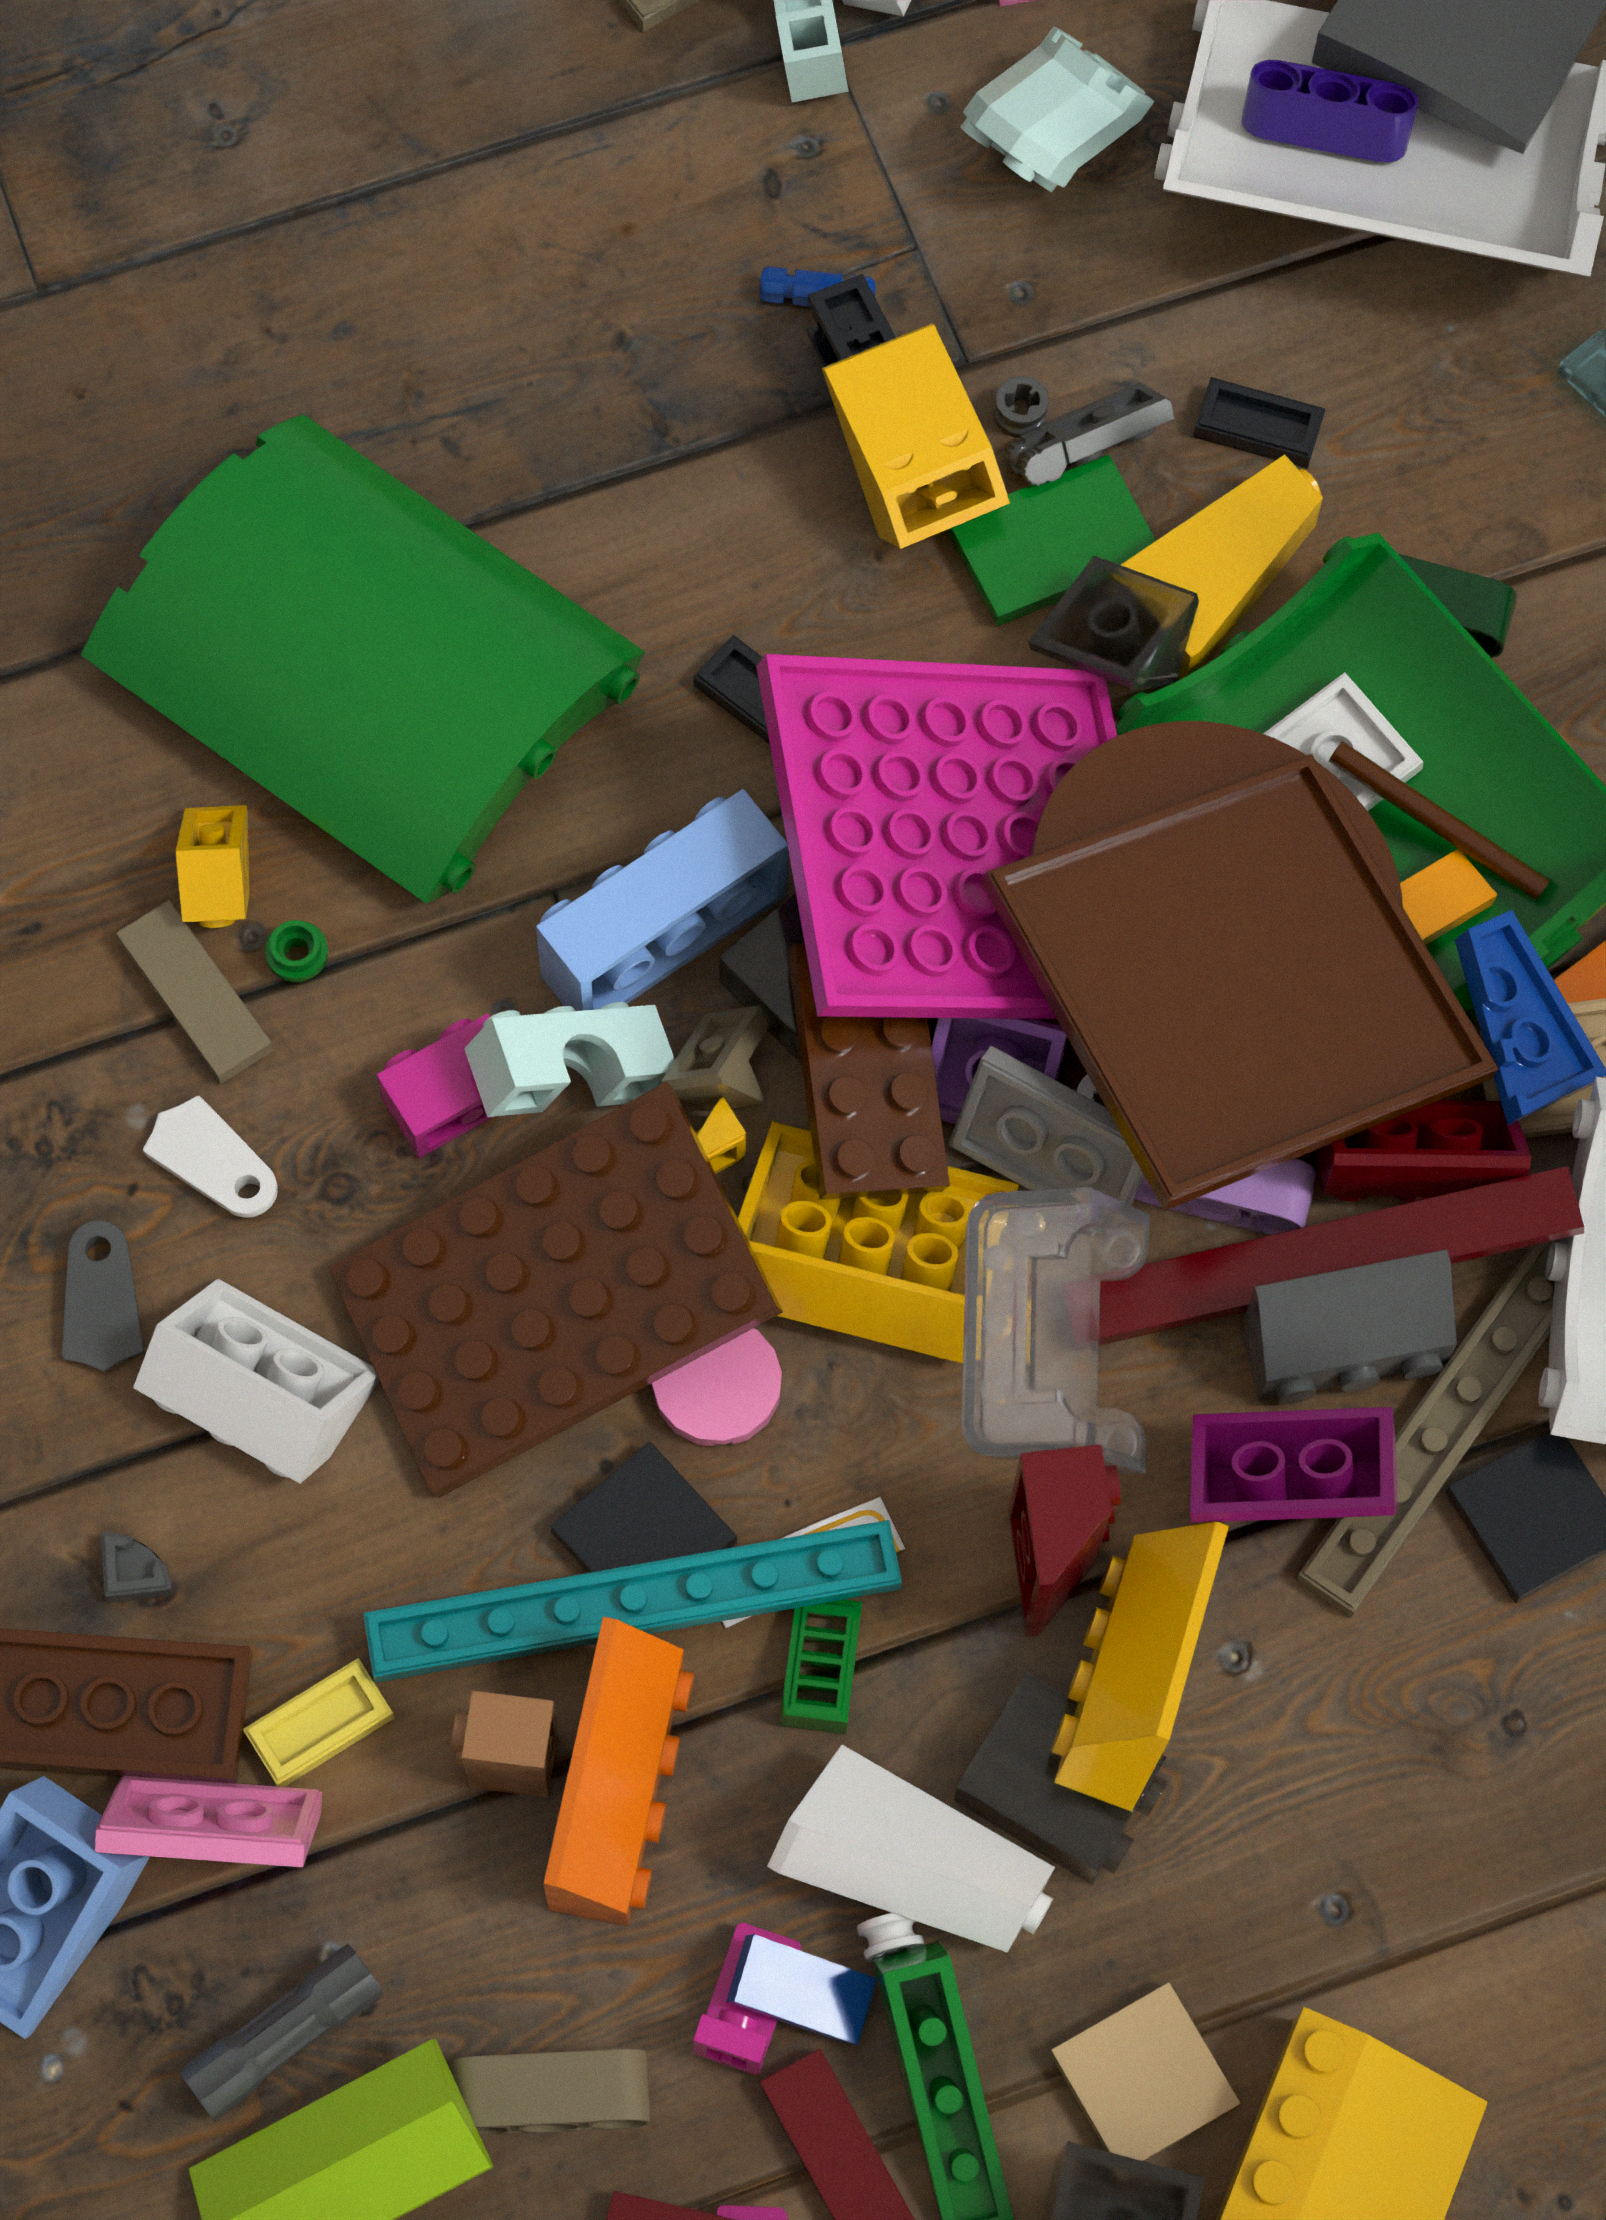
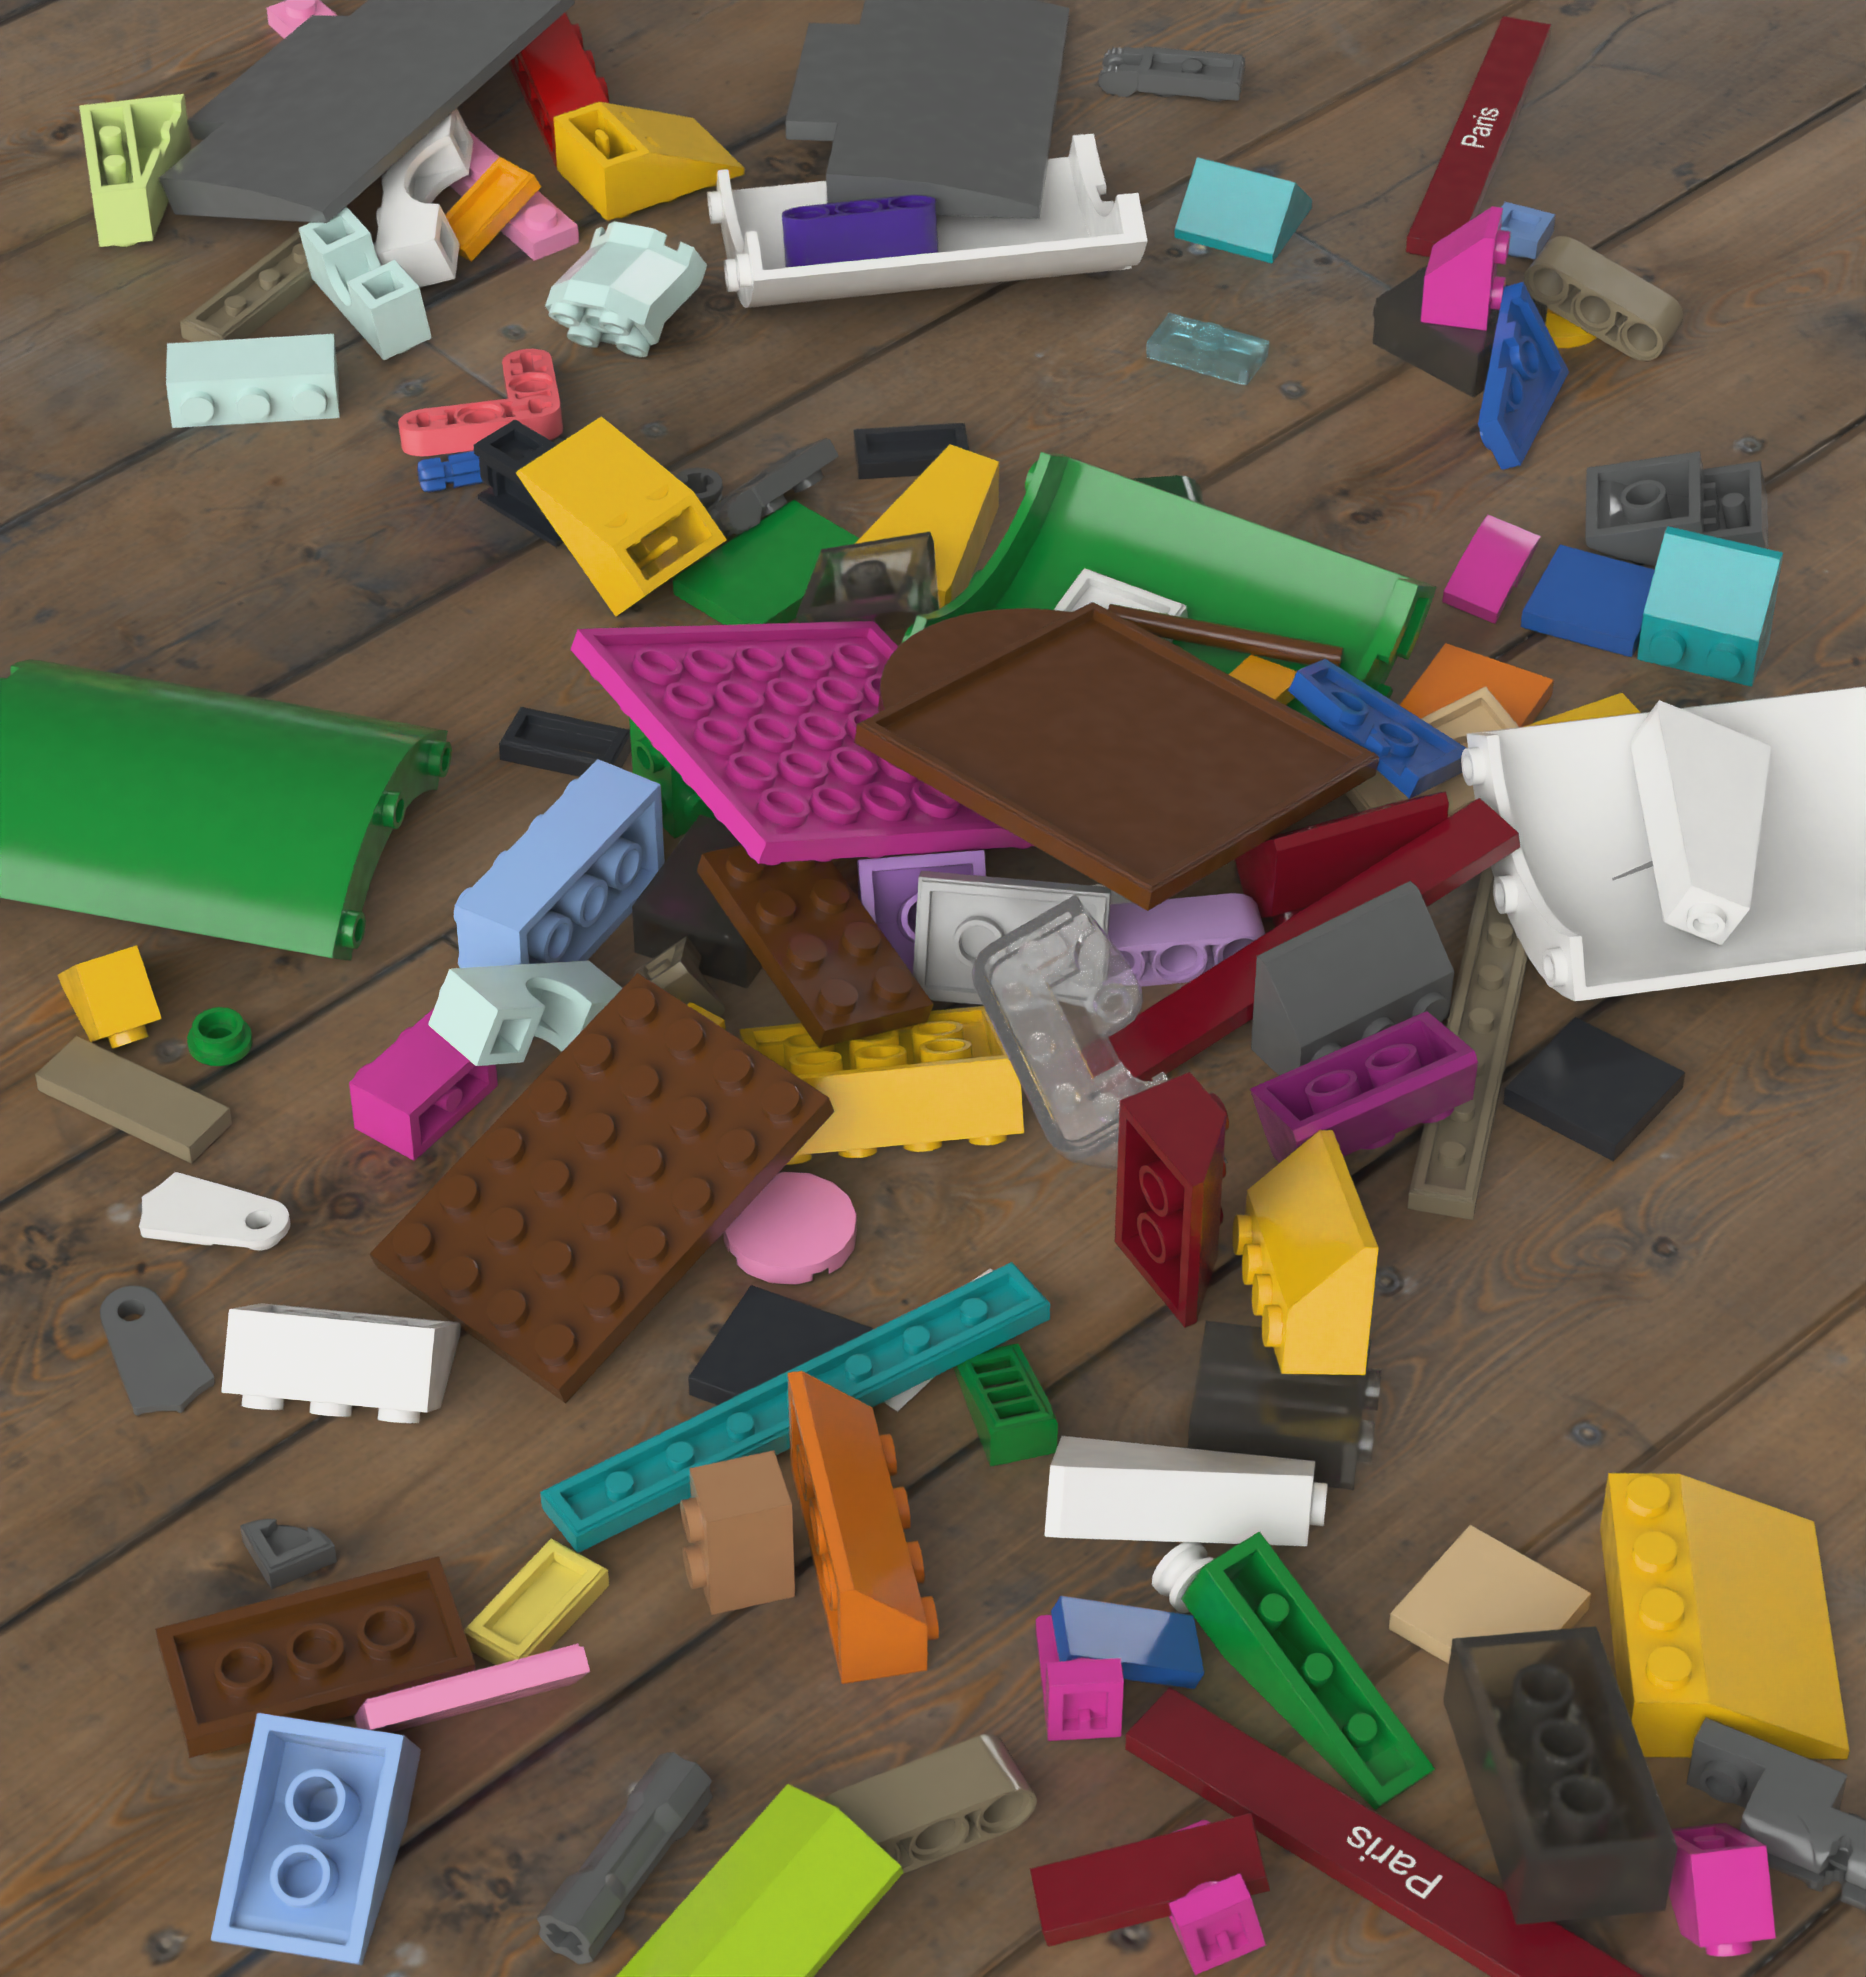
camera: 20 degrees left, 25 degrees down
none -> light aqua brick [166,334,339,428]
none -> coral beam [398,349,563,456]

